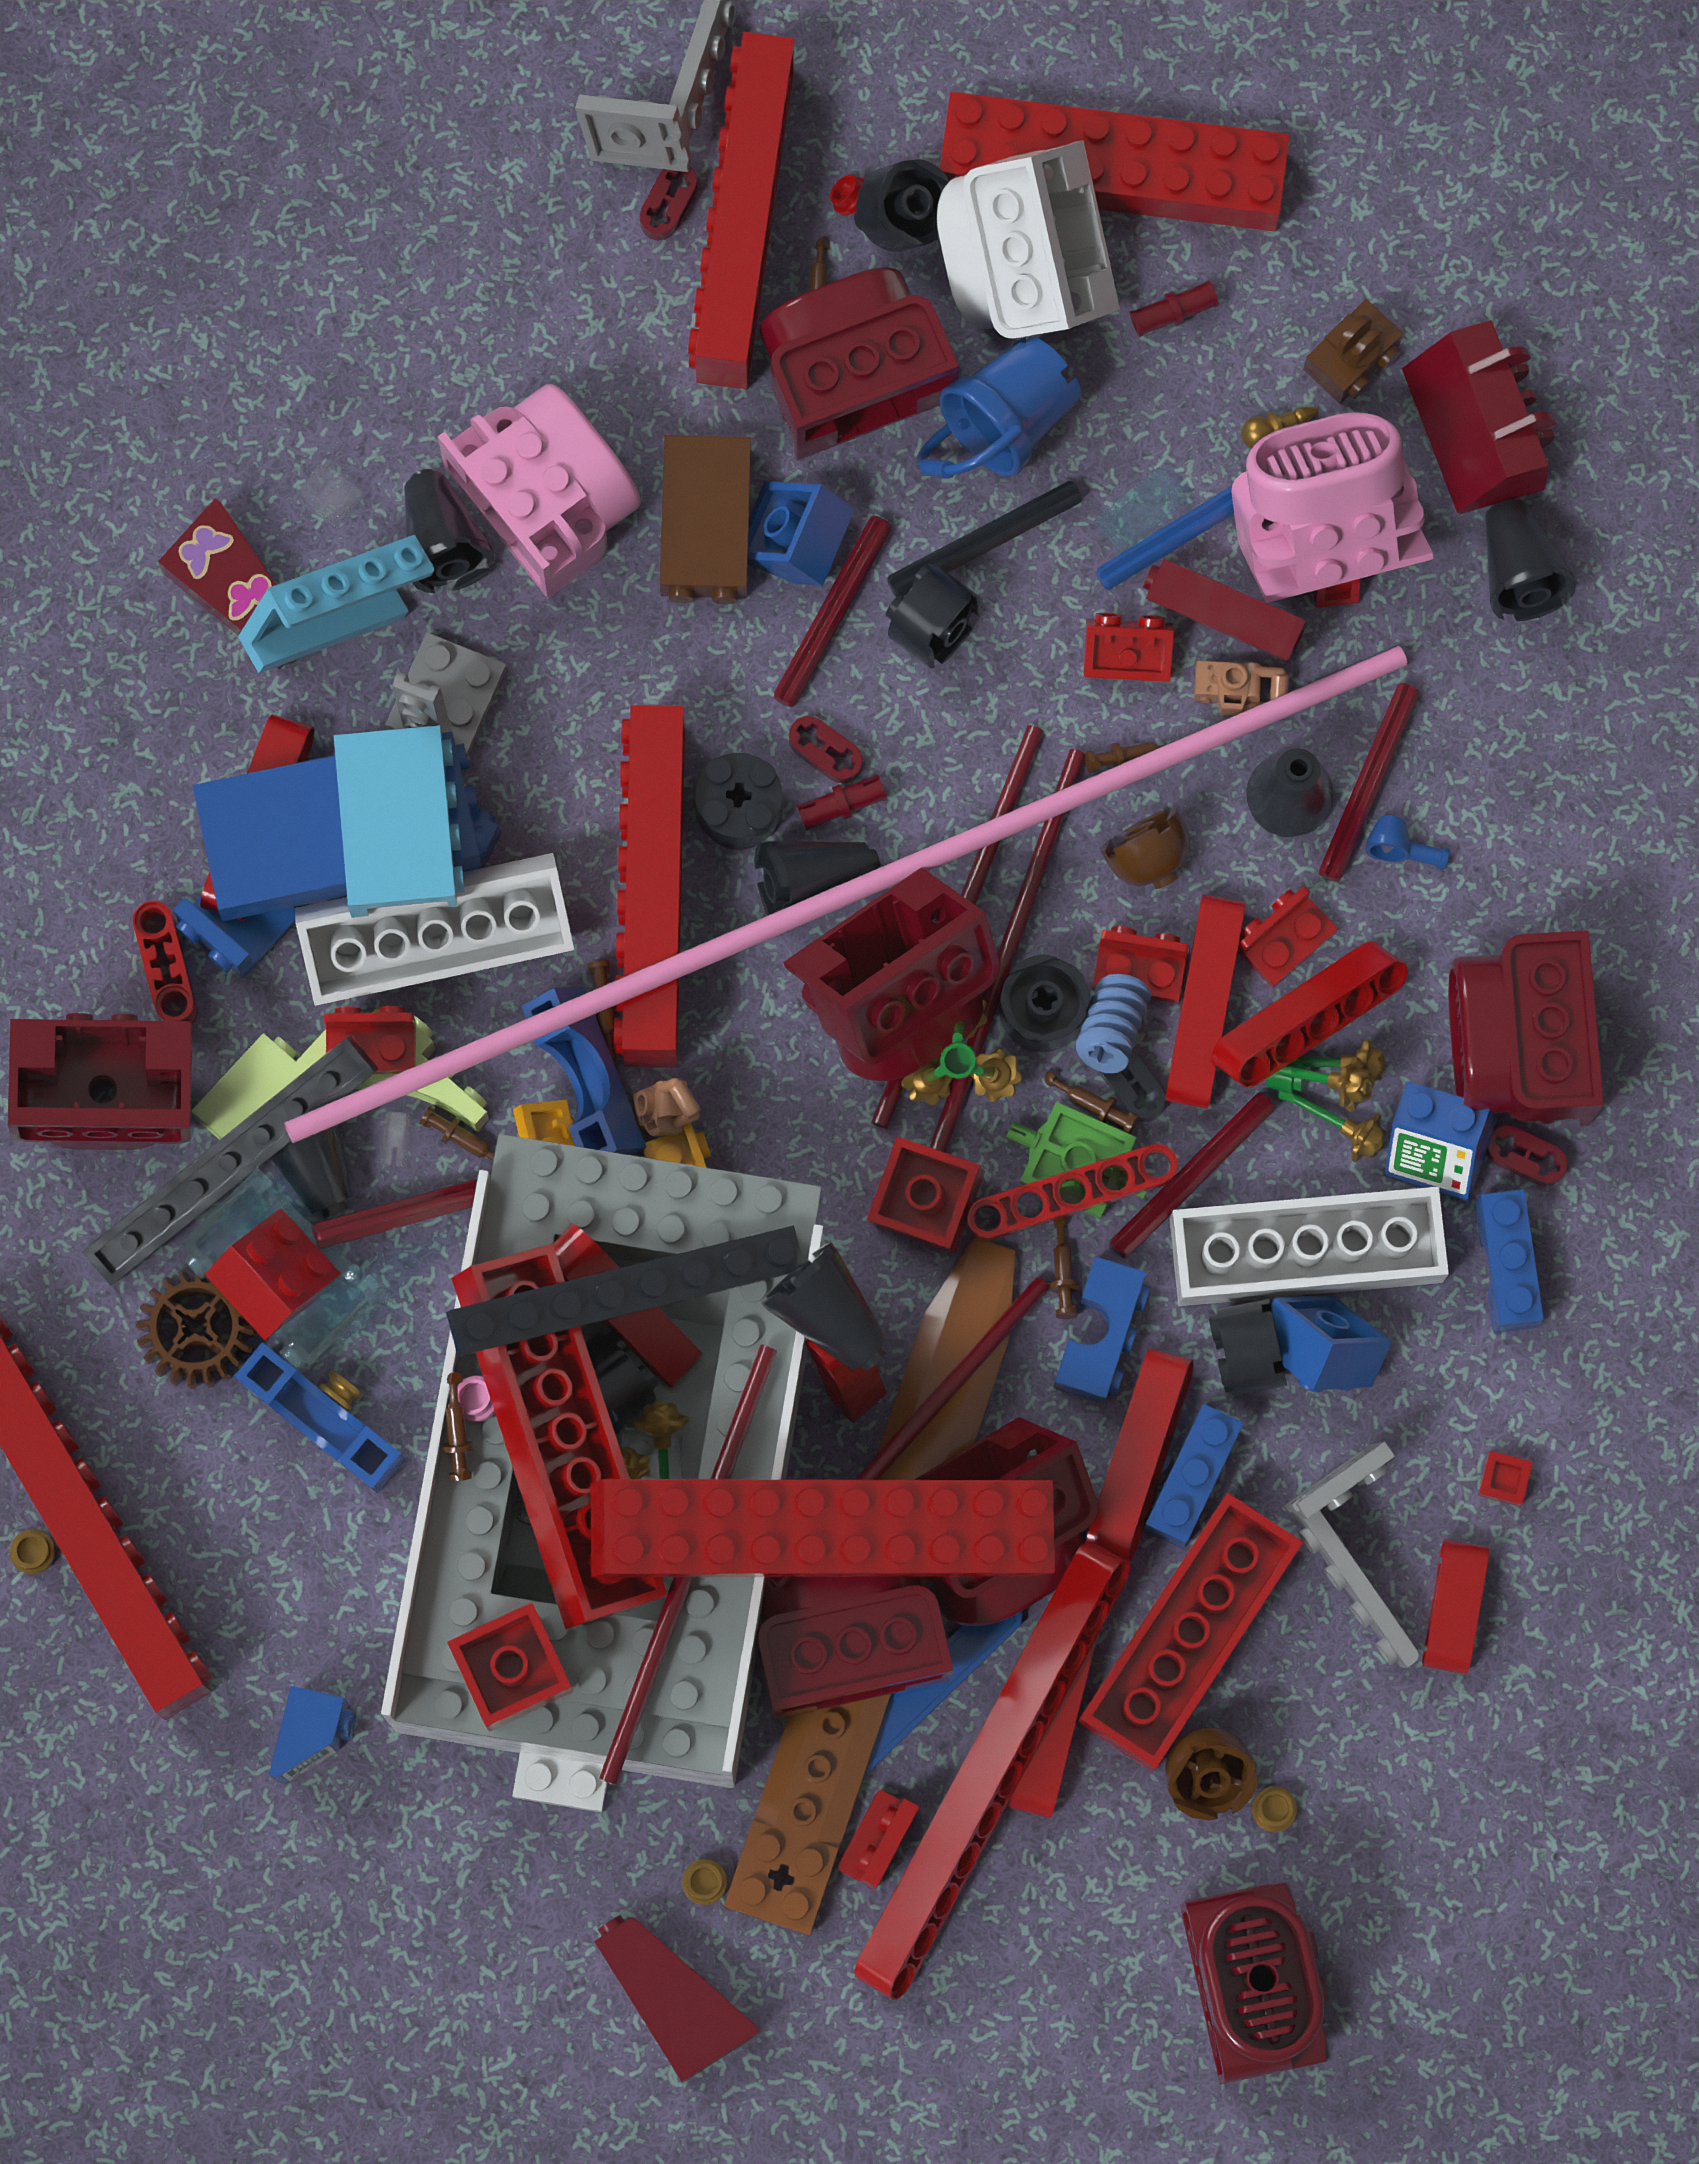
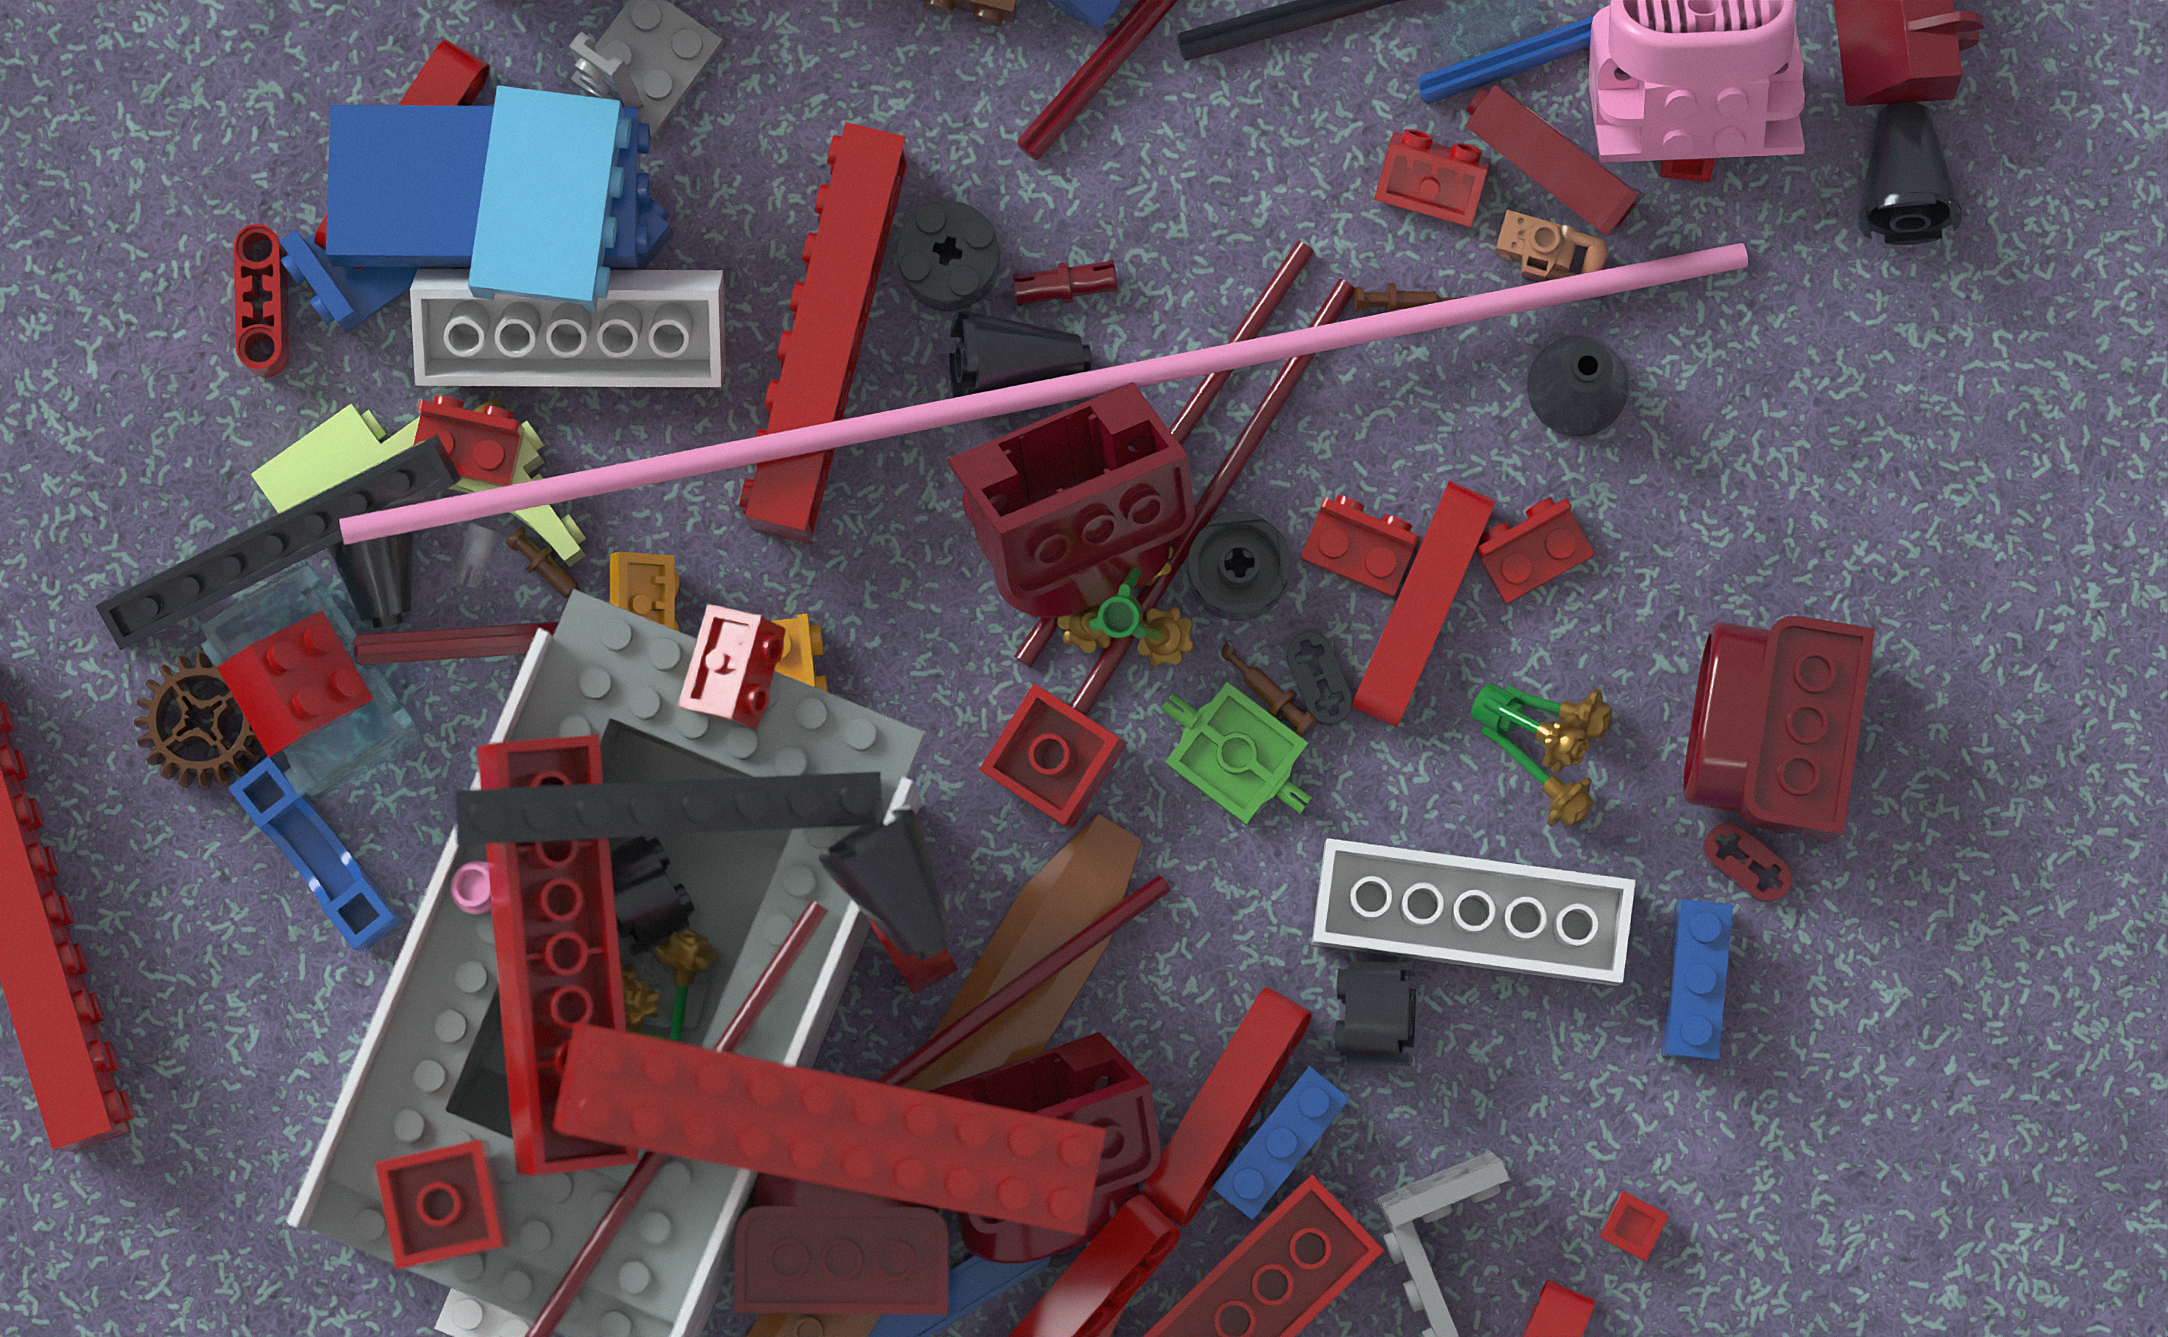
camera: 20 degrees right, 5 degrees up
dark red brick [8,1013,192,1150] -> none
blue slope [269,1686,356,1784] -> none
pearl gold bush [318,1370,363,1412] -> none
reddish brown piece [442,1372,474,1481] -> none
blue arch [521,987,647,1156] -> none
red beam [553,1223,703,1388] -> none
reddish brown piece [587,960,616,1062] -> none
nougat piece [633,1078,701,1136] -> none
dark red beam [789,716,862,784] -> none
black brick [886,563,983,669] -> none
red beam [967,1144,1178,1241] -> none
reddish brown piece [1050,1217,1080,1319] -> none
blue arch [1053,1256,1150,1404] -> none
medium blue piece [1076,974,1151,1073] -> none
reddish brown cylinder [1100,808,1190,889] -> none
dark red axle [1110,1092,1275,1259] -> none
red beam [1212,941,1408,1088] -> none
blue slope [1271,1295,1392,1393] -> none
dark red axle [1319,683,1419,882] -> none
blue bar [1366,815,1449,870] -> none
blue slope [1384,1081,1497,1202] -> none
none -> bracket [678,604,786,729]

